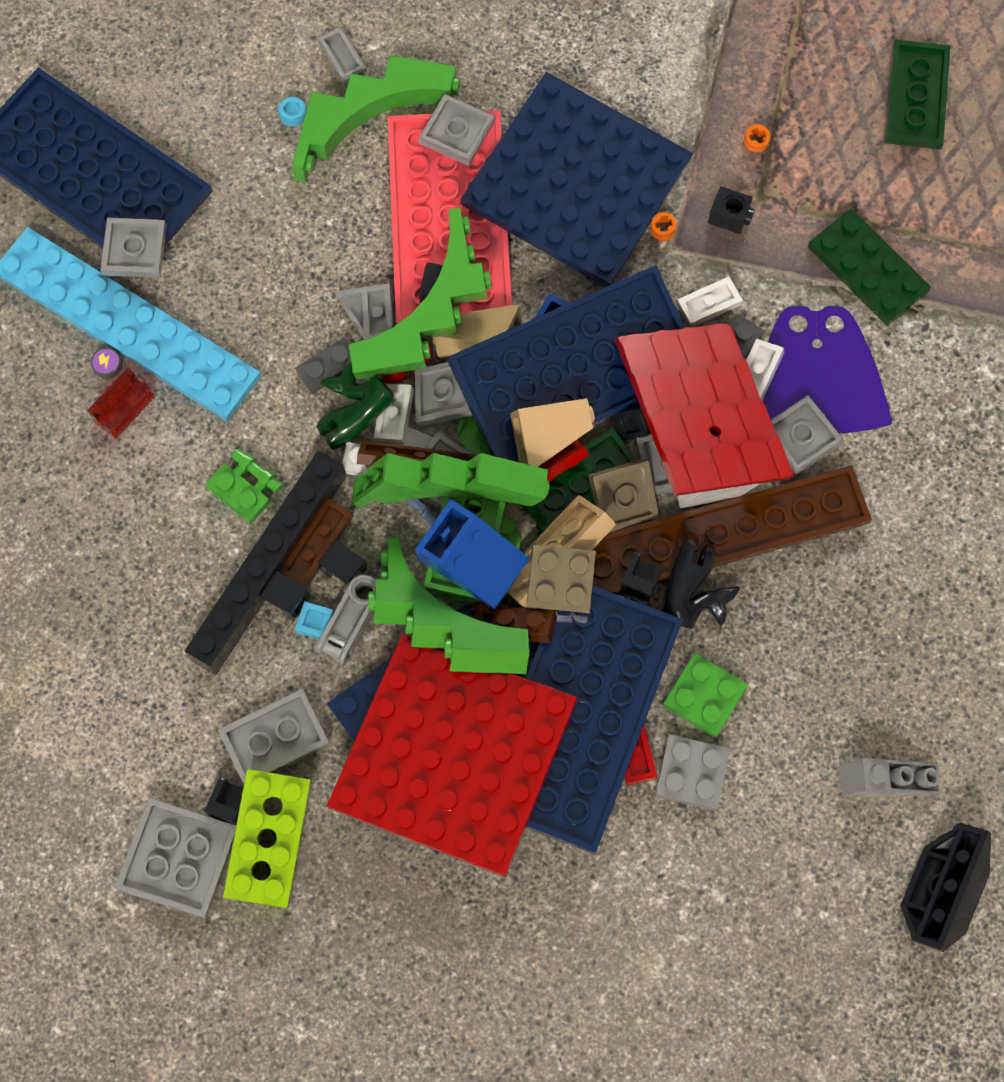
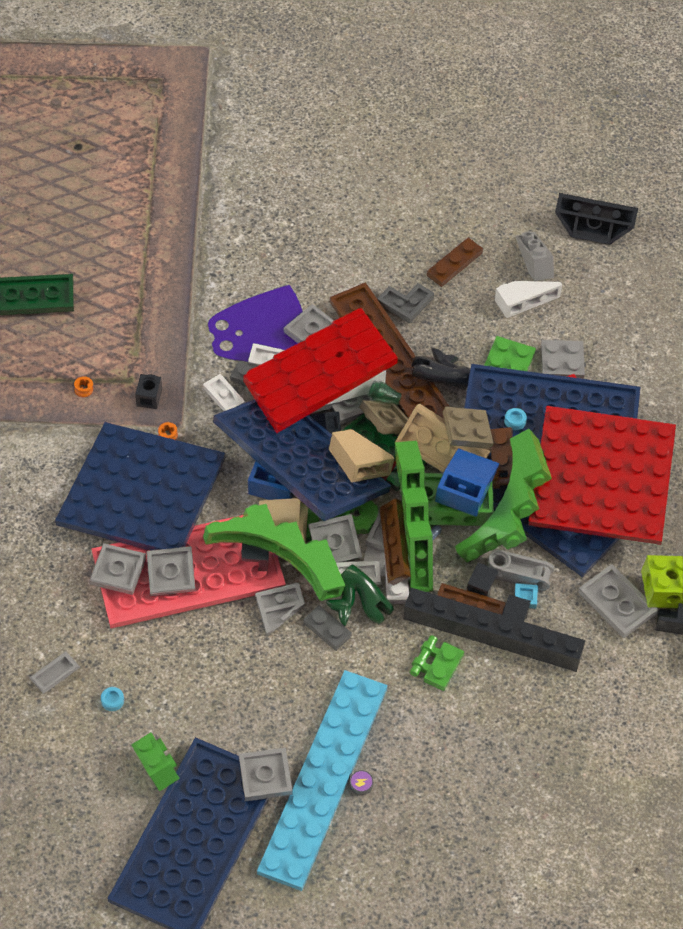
camera: 105 degrees left, 15 degrees down
clear red hinge [87,367,155,439] -> none
bright green arch [292,55,461,182] -> none
black panel [620,551,662,603] -> none
dark green plate [808,208,931,327] -> none
none -> bright green brick [131,732,180,791]
none -> light grey plate [147,546,196,596]
none -> clear green cone [368,380,402,405]
none -> dark grey plate [377,283,434,324]
none -> reddish brown plate [427,237,483,287]
none -> white slope [495,281,562,318]
none -> medium azure tile [504,408,527,430]

